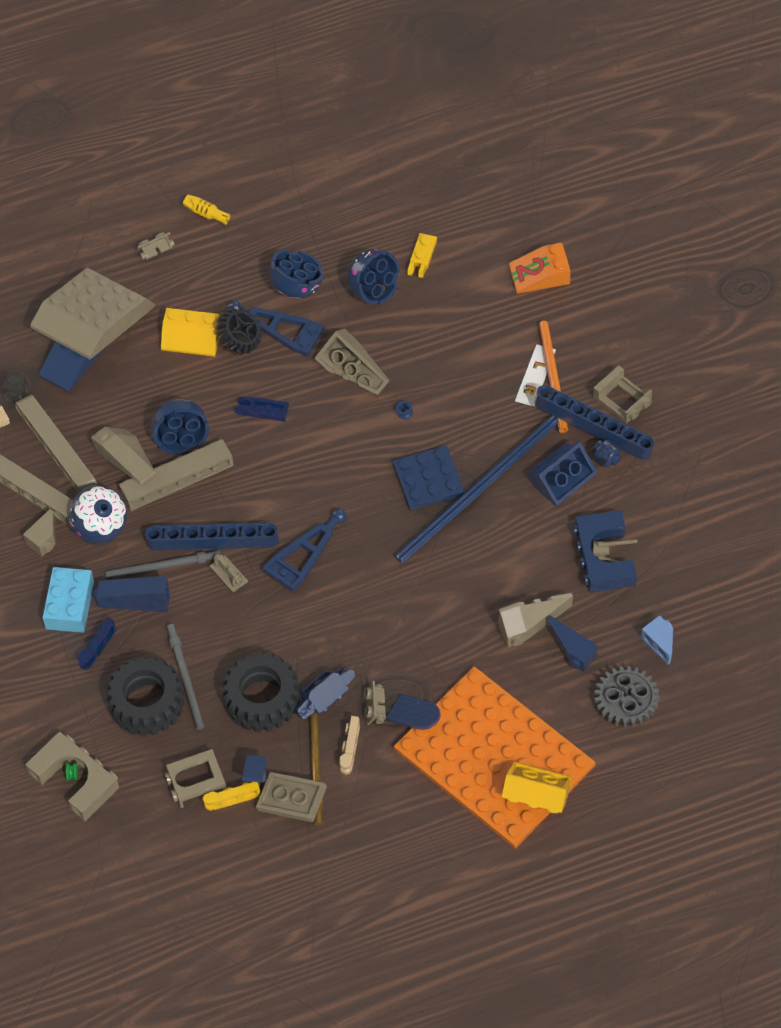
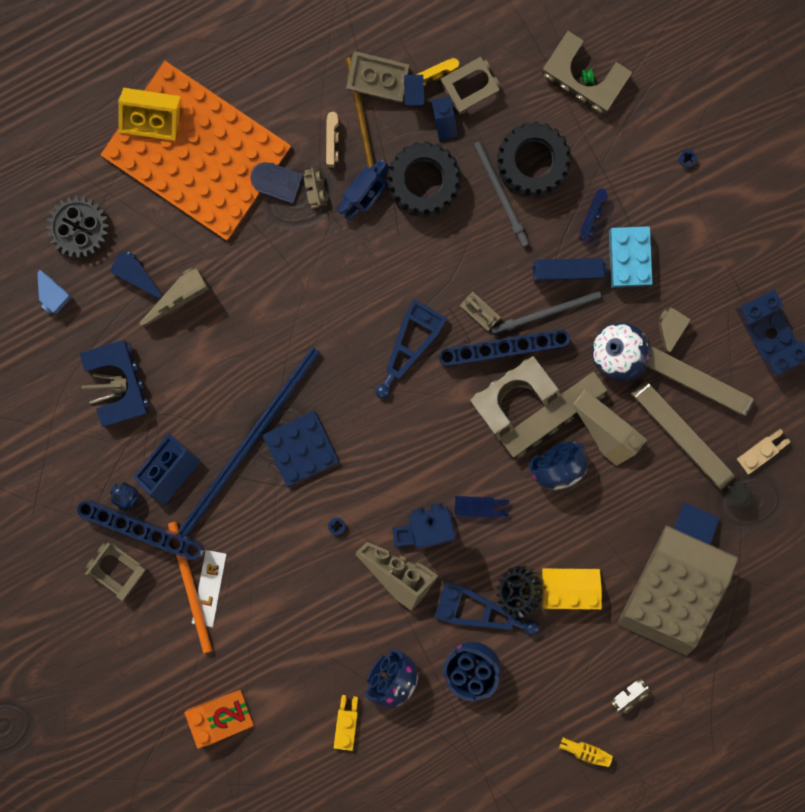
camera: 170 degrees right, 30 degrees up
none -> dark blue plate [392,525,414,547]
none -> dark blue plate [409,503,455,548]
none -> dark blue slope [431,96,458,142]
none -> dark tan arch [470,356,562,441]

